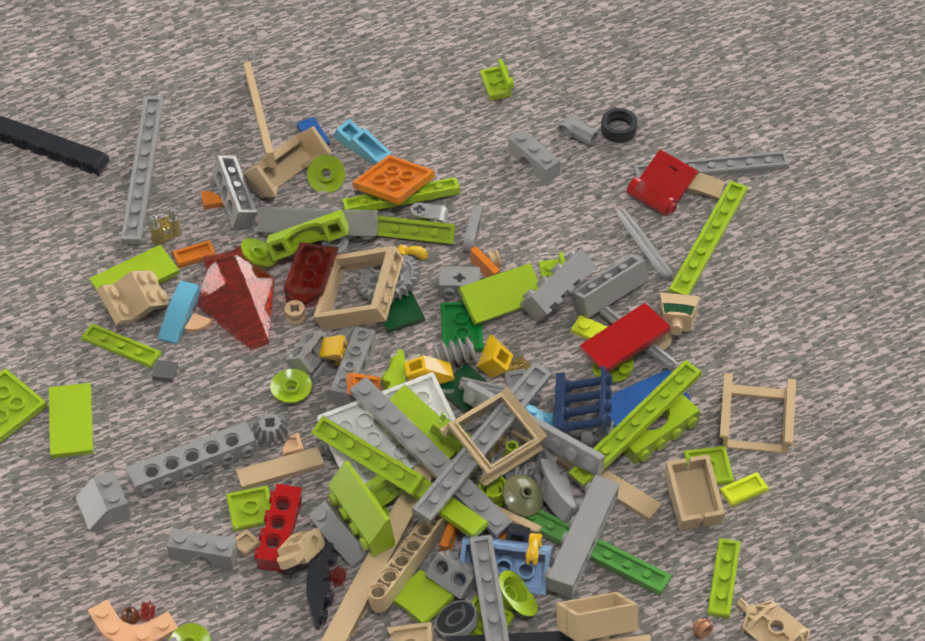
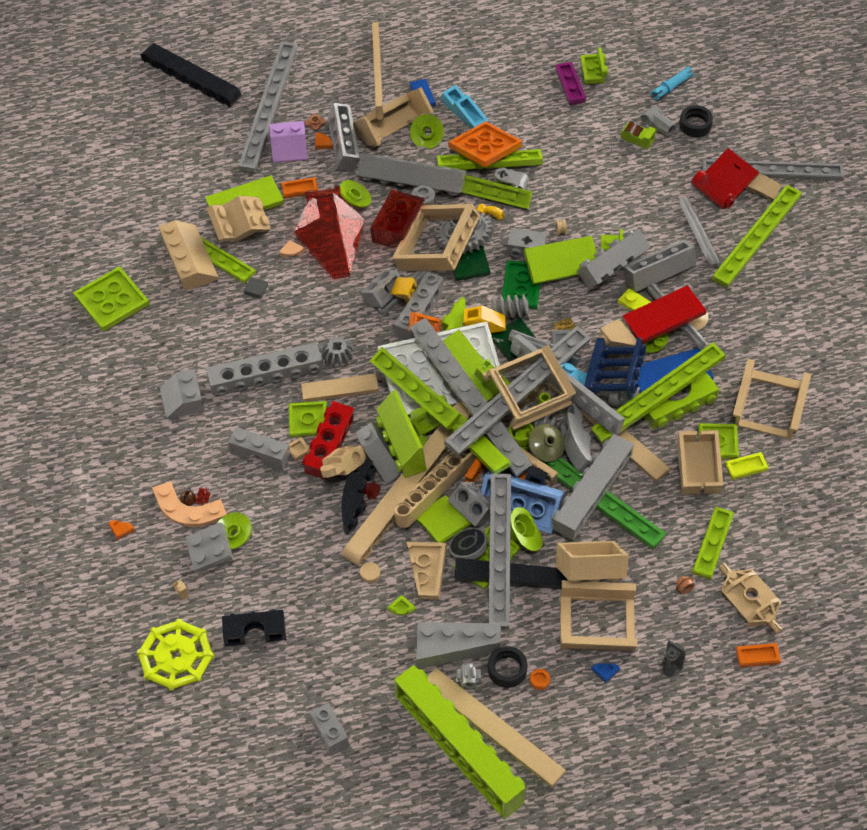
camera: 10 degrees right, 5 degrees up
lime tile [49,383,94,459] -> none
clear yellow piece [149,207,181,245] -> none
medium azure slope [158,280,201,345] -> none
lime arch [266,209,349,261] -> none
lime dish [270,369,312,403] -> none
light nougat tile [283,432,304,457] -> none
tan wheel [284,300,306,325] -> none
light grey beam [463,205,484,253] -> none
orange tile [470,246,500,278] -> none
yellow slope [477,334,513,378] -> none
light grey arch [508,128,561,184] -> none
yellow arm [525,533,543,566] -> none
tan torso [659,293,699,335] -> none
none -> tan slope [158,220,219,291]
none -> lavender slope [269,121,308,163]
none -> nougat plate [305,114,326,130]
none -> magenta plate [555,61,586,105]
none -> tan slope [599,319,637,355]
none -> lime leg [620,122,656,150]
none -> medium azure pin [651,67,694,100]

